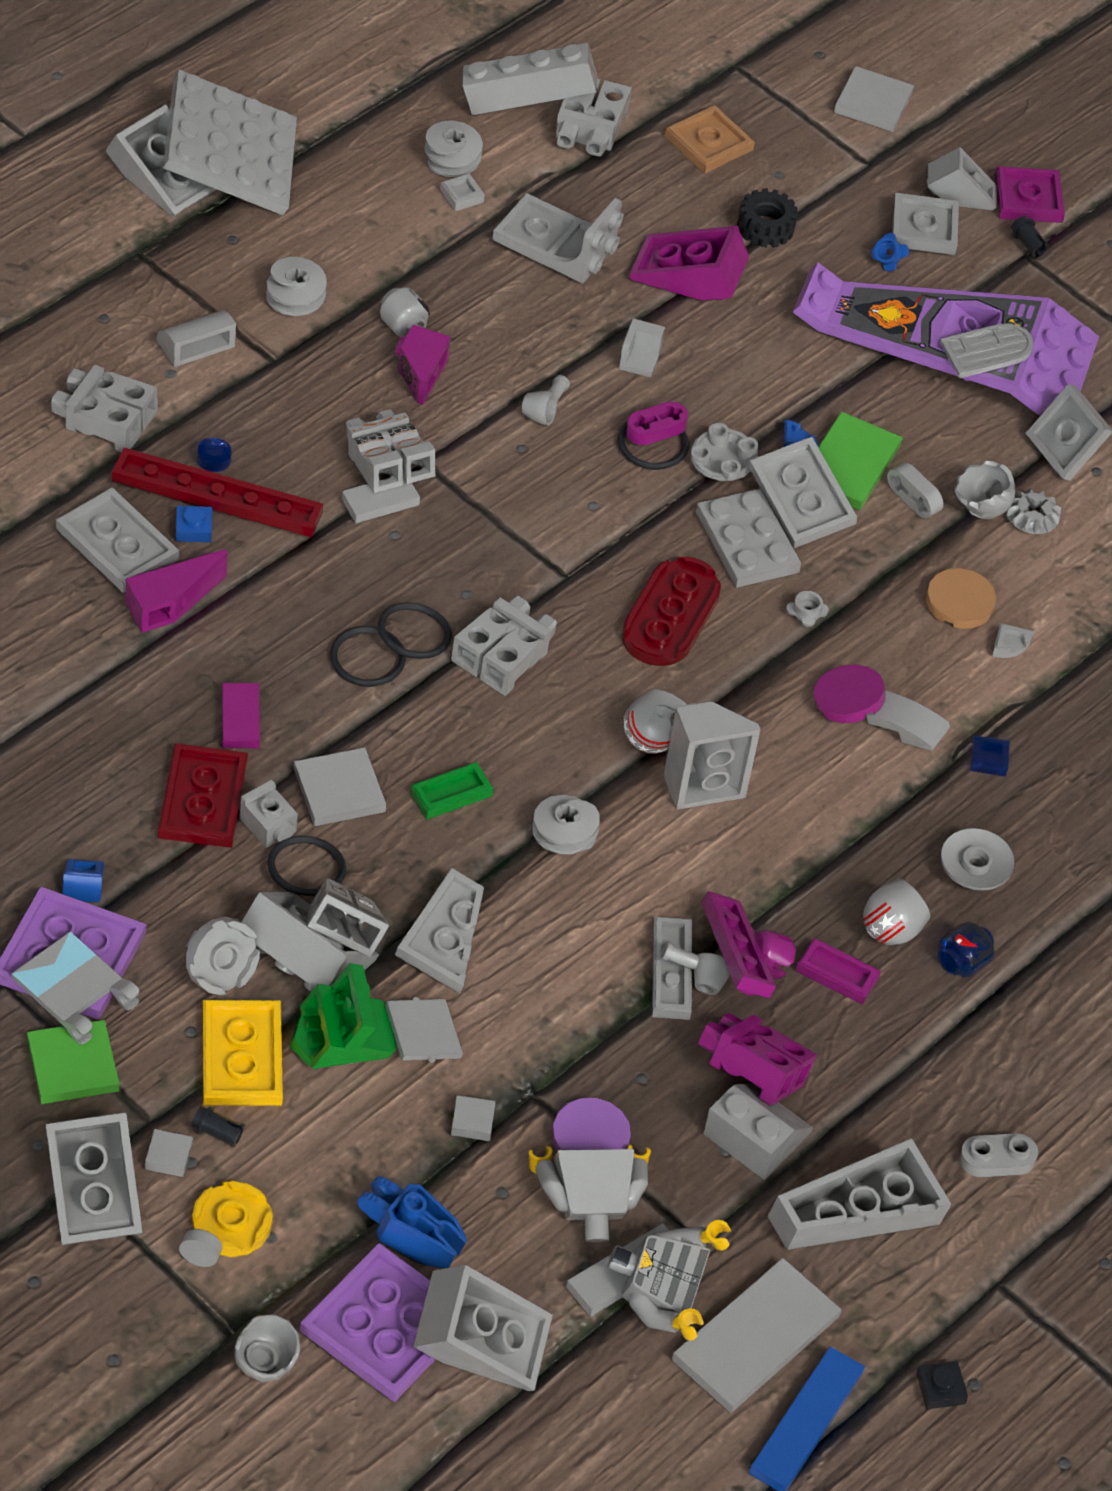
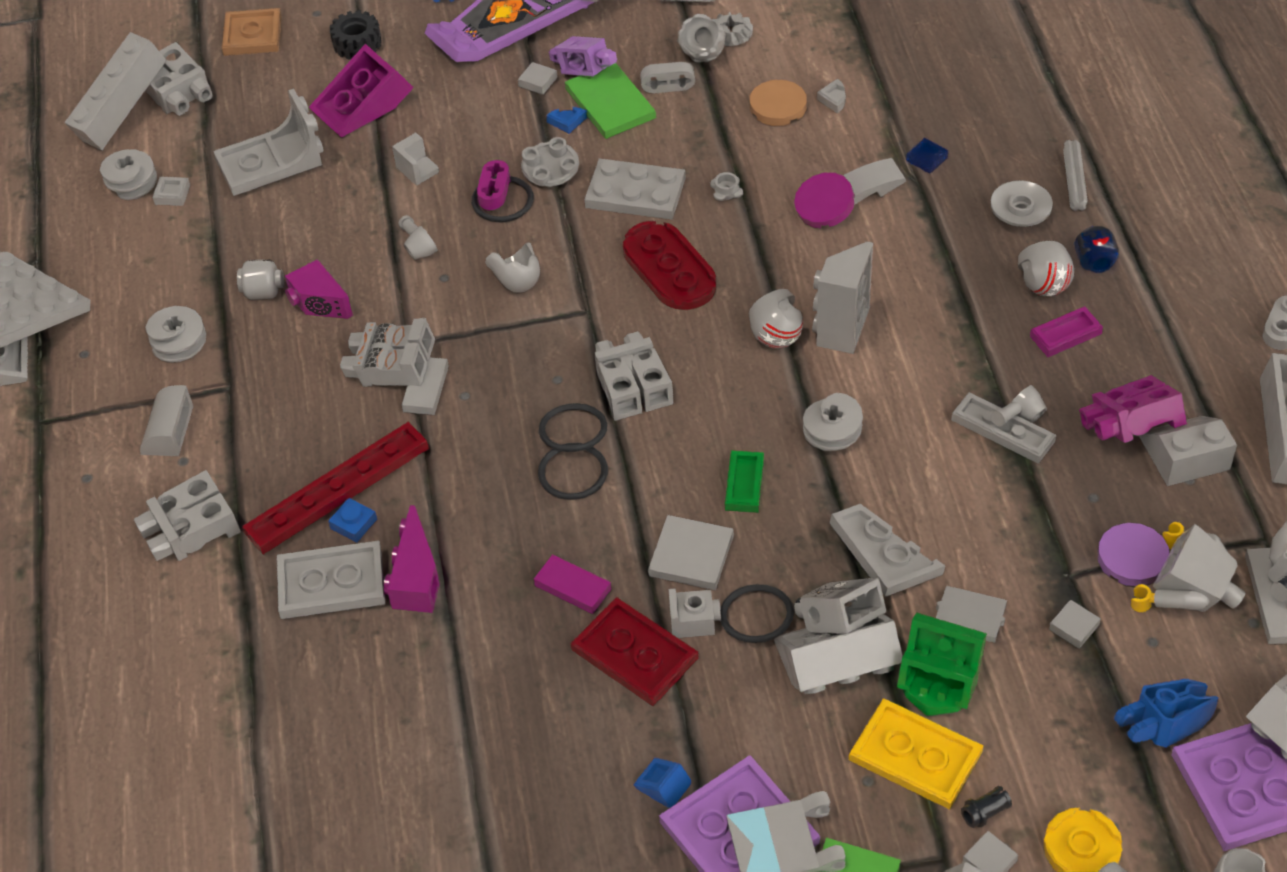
camera: 45 degrees left, 0 degrees up
light grey tile [186,917,260,995] -> none
clear blue tile [197,438,232,472] -> none
magenta plate [701,891,796,998] -> none
light grey plate [749,437,857,548] -> none
none -> light grey hair [485,243,540,293]
none -> light grey tile [518,62,557,95]
none -> medium lavender piece [549,36,617,76]
none -> light grey axle [1063,140,1088,211]

